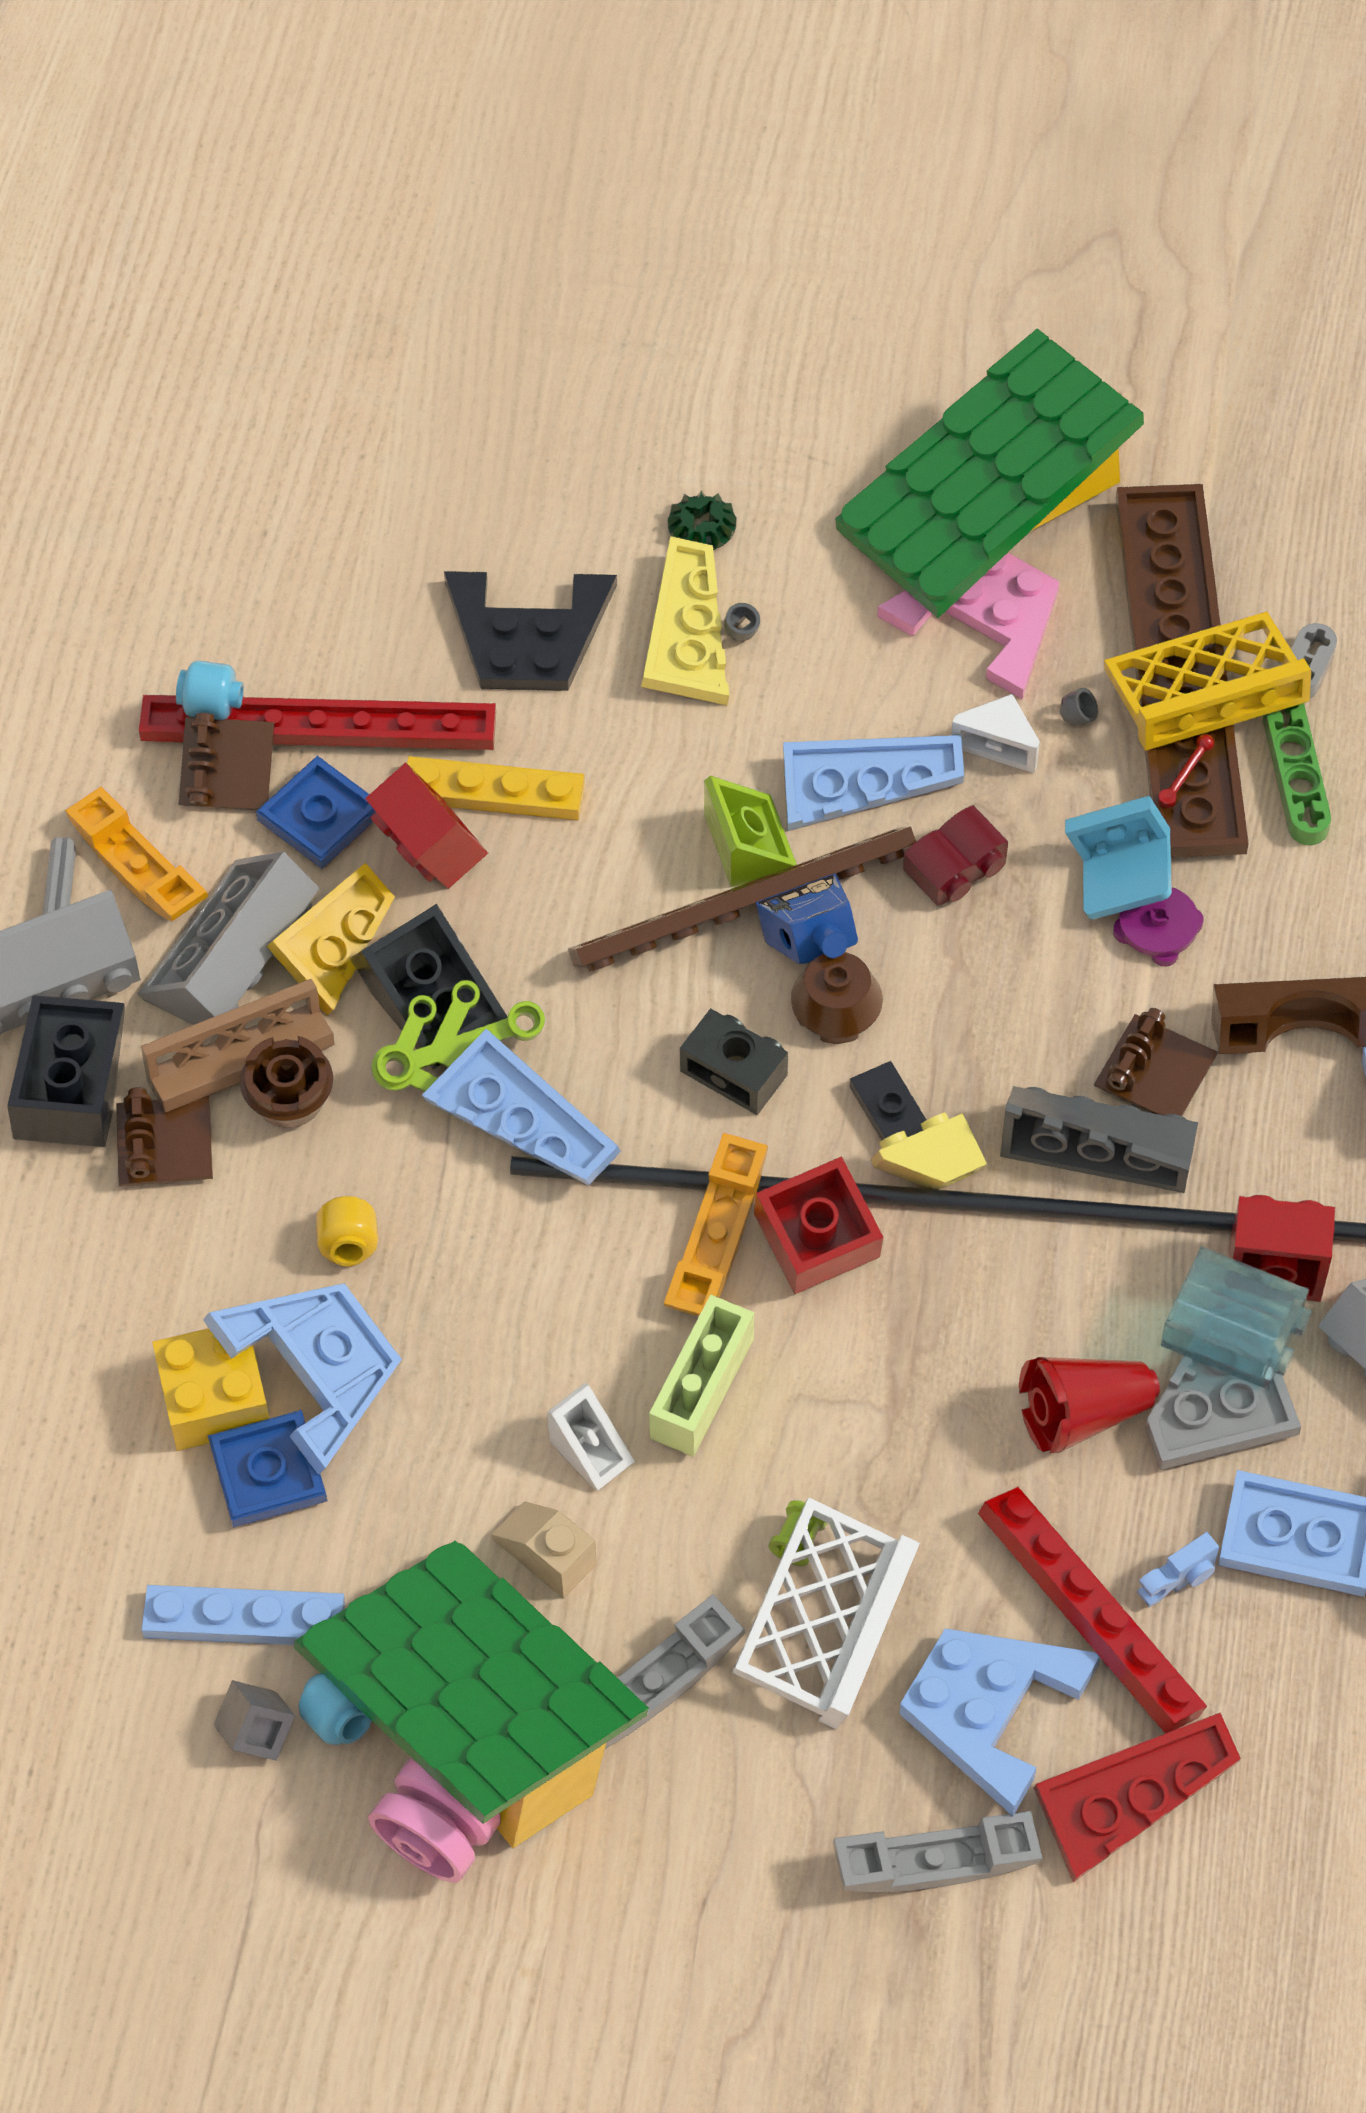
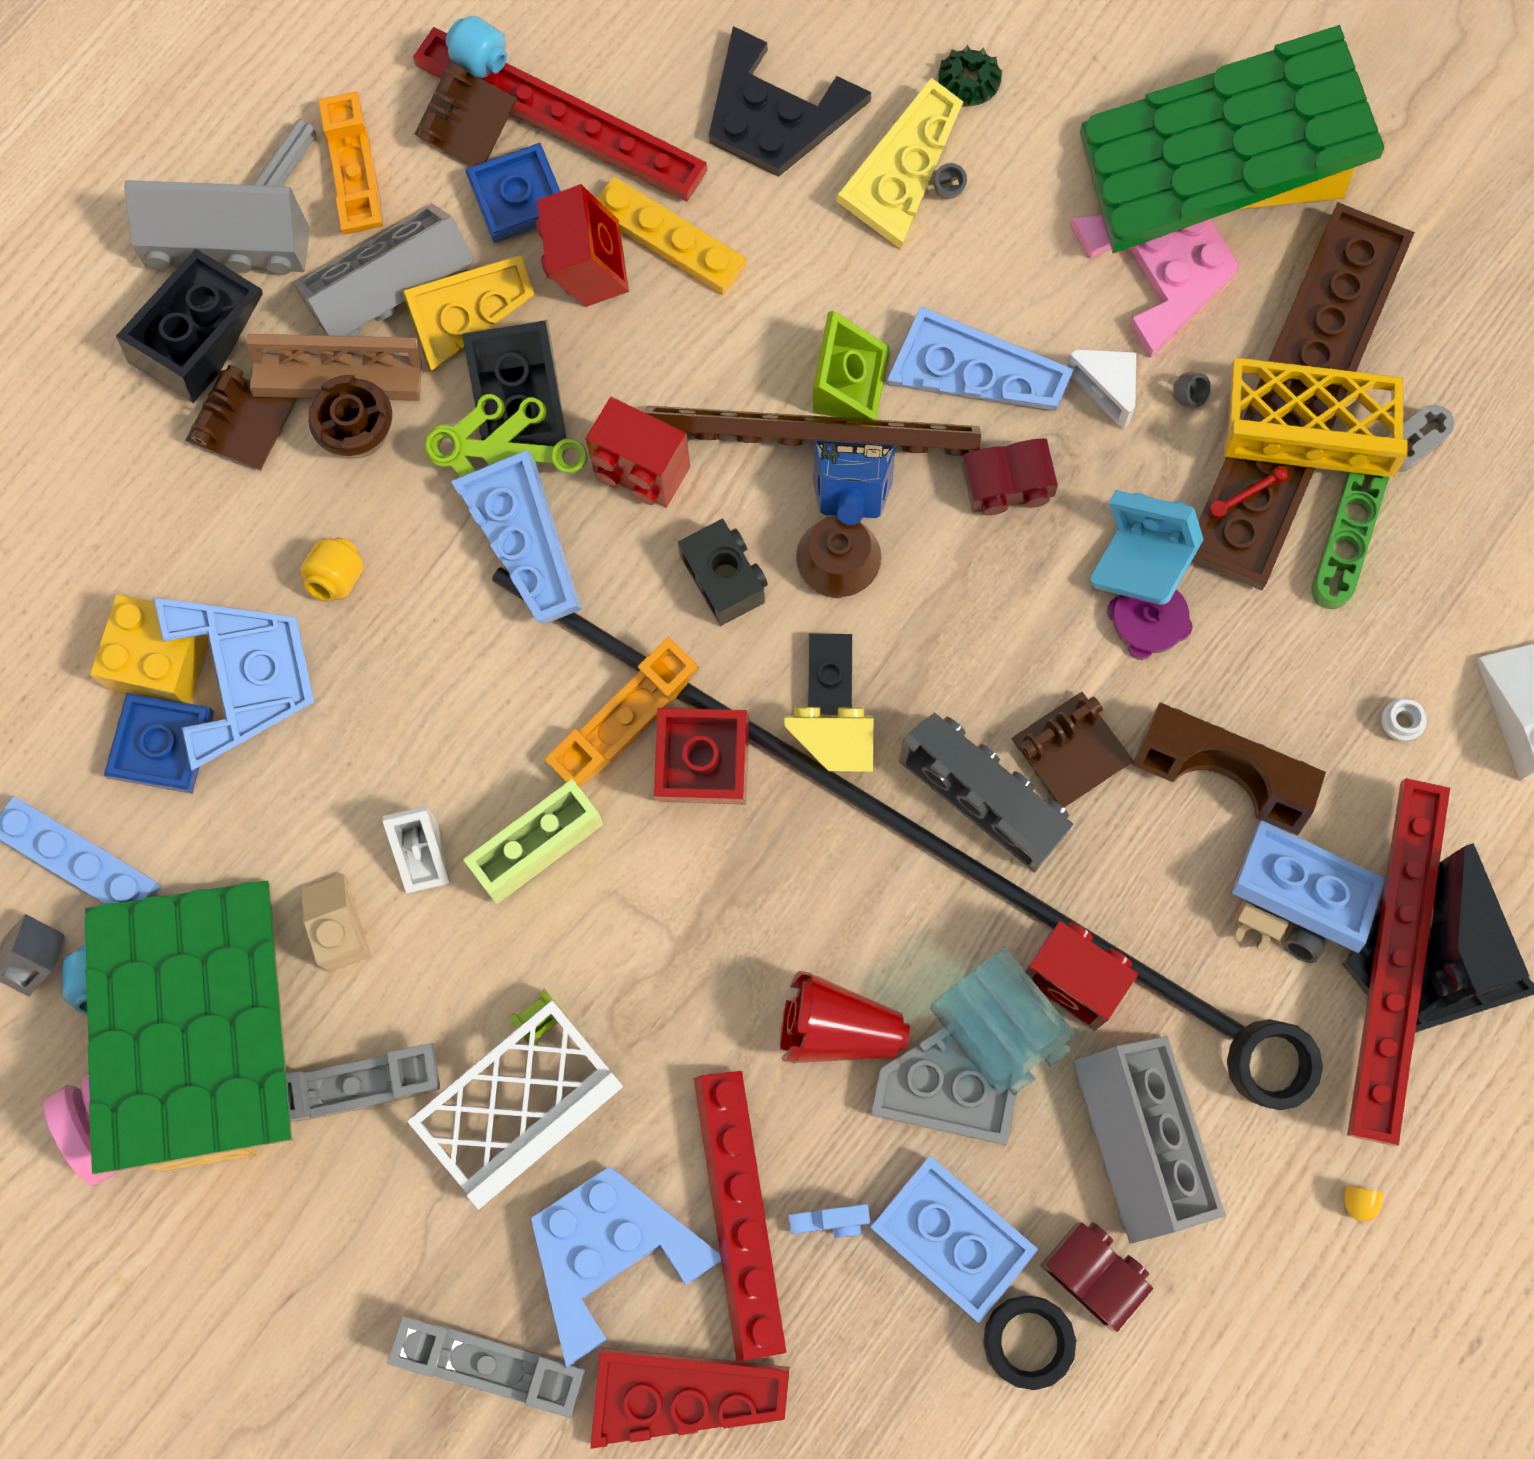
camera: 30 degrees right, 15 degrees up
none -> red brick [585,396,691,508]

